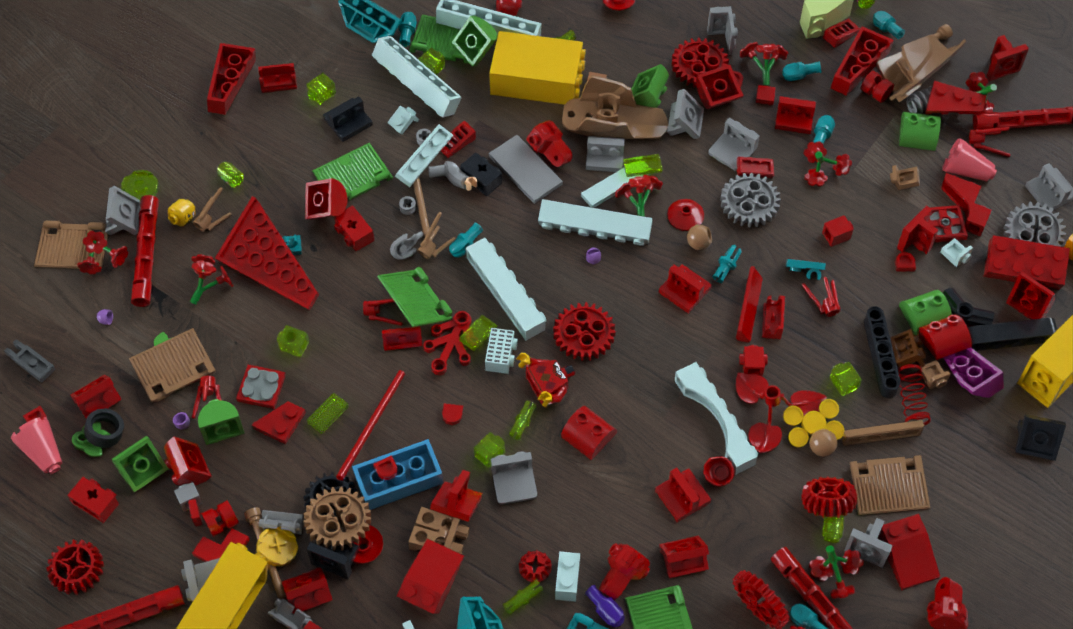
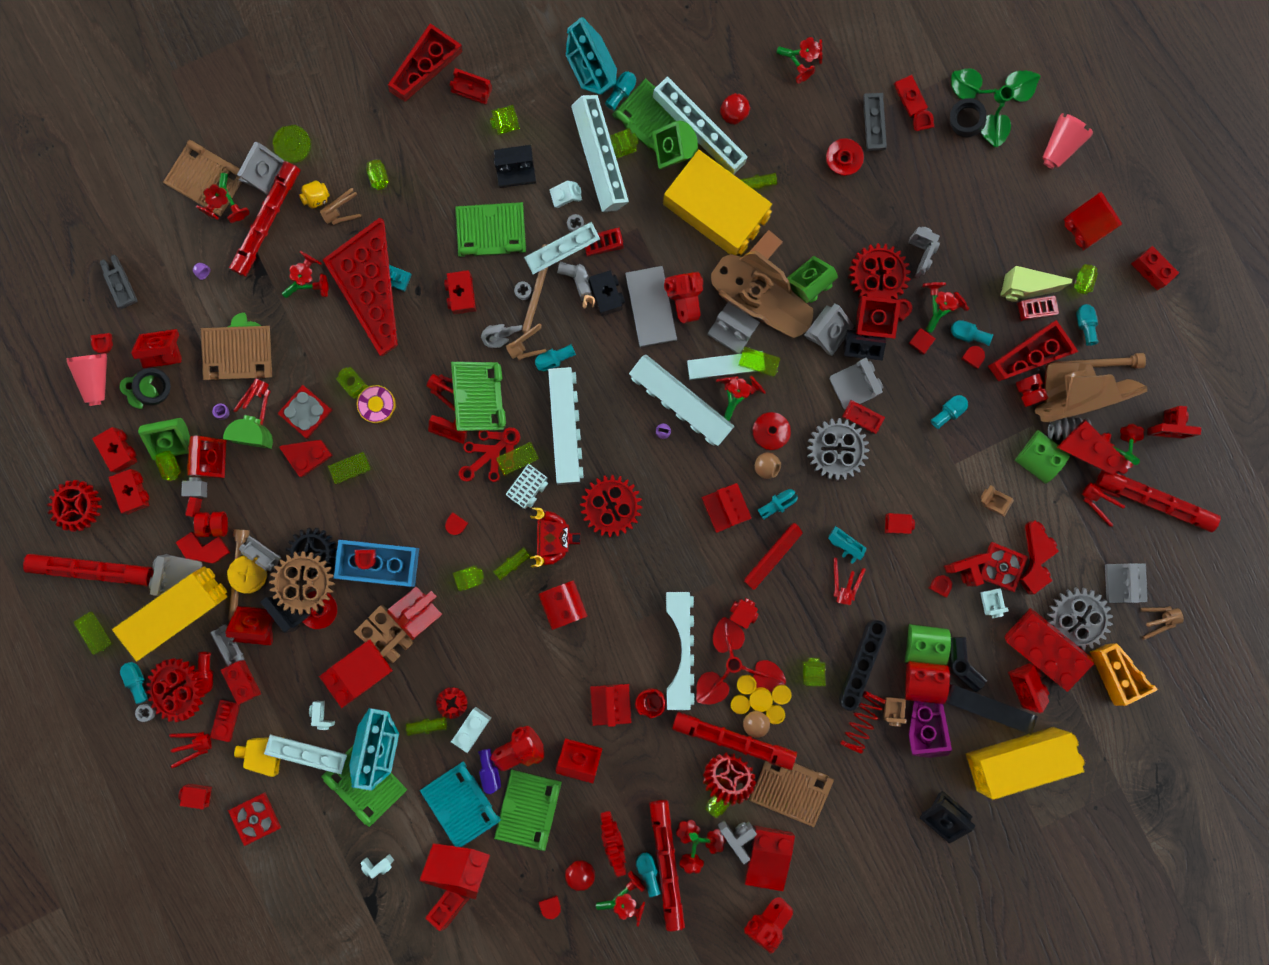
camera: 25 degrees right, 25 degrees up
red brick [305,178,348,220] -> none
red piece [336,370,405,480] -> none
light grey bracket [491,452,537,505] -> none
red hinge [762,295,785,340] -> none
red bracket [775,96,816,134] -> none
red plant [804,141,852,186] -> none
medium nougat tile [842,420,924,446] -> none
reddish brown bracket [890,329,926,368] -> none
coral cone [942,139,997,182] -> none
none -> red brick [108,469,150,514]
none -> clear neon green brick [155,451,181,481]
none -> tile [357,385,396,424]
none -> red piece [672,712,797,771]
none -> black brick [844,330,886,361]
none -> red tile [961,346,985,369]

